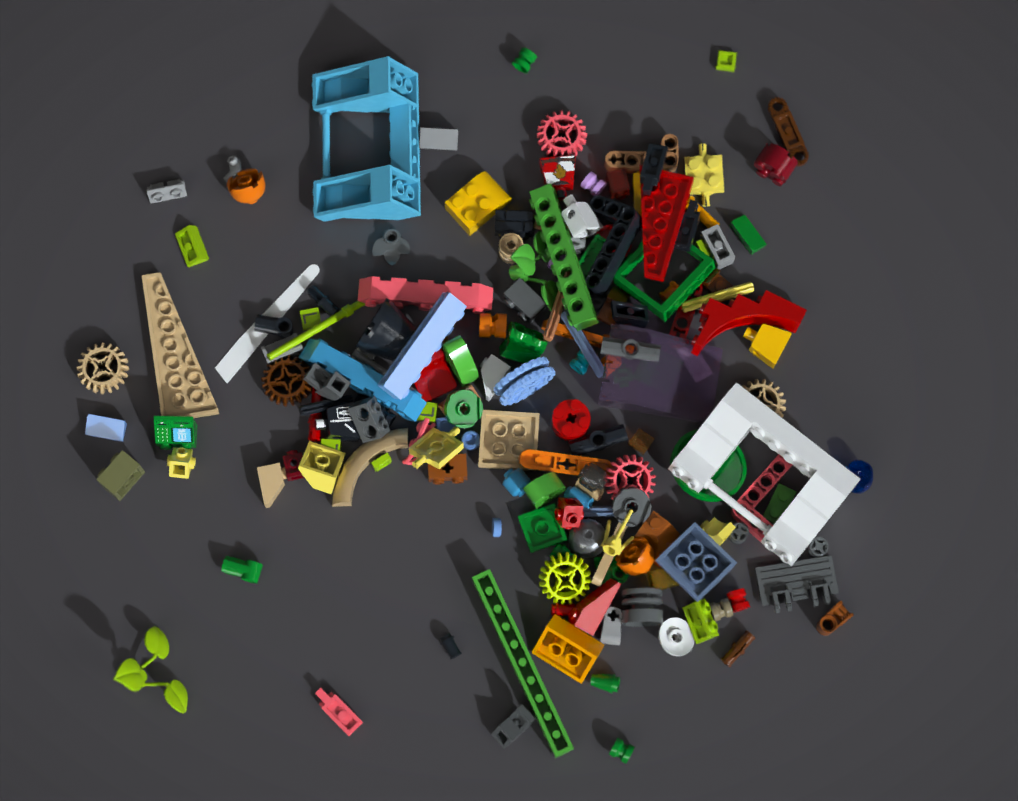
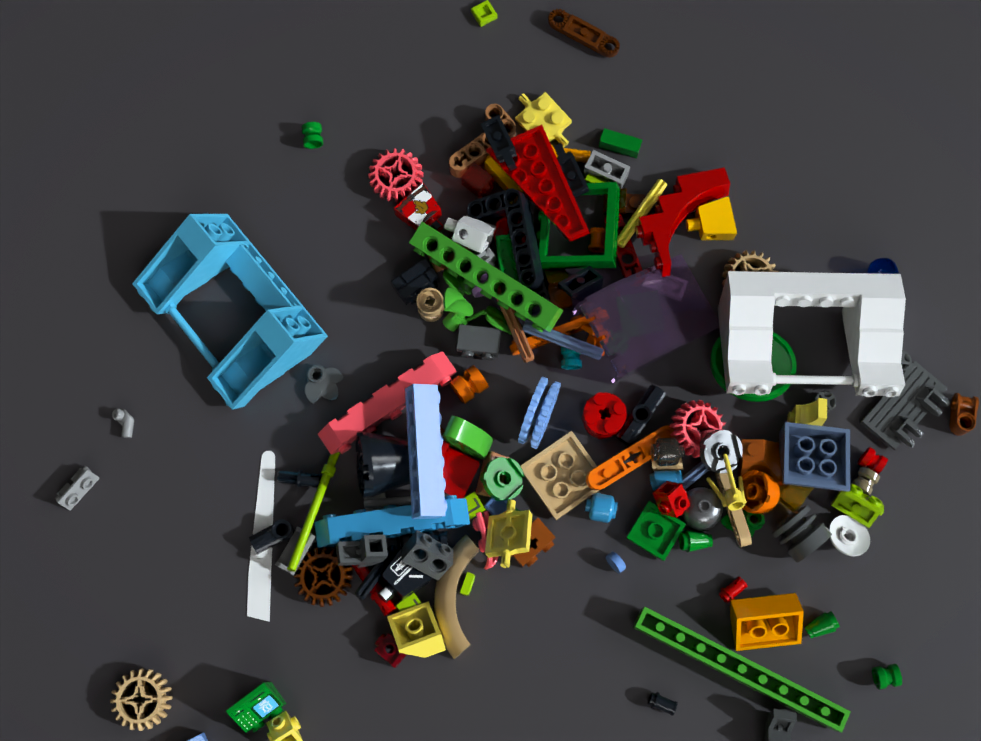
camera: 35 degrees left, 0 degrees up
tan wing [142,272,219,418] -> none
lime slope [175,225,209,267] -> none
orange cylinder [227,169,266,204] -> none
tan slope [257,463,287,508] -> none
lime tile [300,307,321,331] -> none
light grey hinge [419,128,458,151] -> none
yellow brick [445,171,512,236] -> none
medium blue tile [461,430,480,451] -> none
white slope [480,354,511,401] -> none
green piece [499,321,548,364] -> none
bright green beam [523,472,566,509] -> none
neon yellow gear [539,552,592,605] -> none
slope [567,579,621,636] -> none
lavender wheel [580,171,607,197] -> none
dark grey piece [600,337,661,362] -> none
light grey piece [600,607,622,646] -> none
clear orange tile [628,428,655,455] -> none
reddish brown pin [720,630,756,668] -> none
coral beam [731,454,793,545] -> none
dark red brick [754,143,798,187] -> none
bright green plate [763,483,796,524] -> none

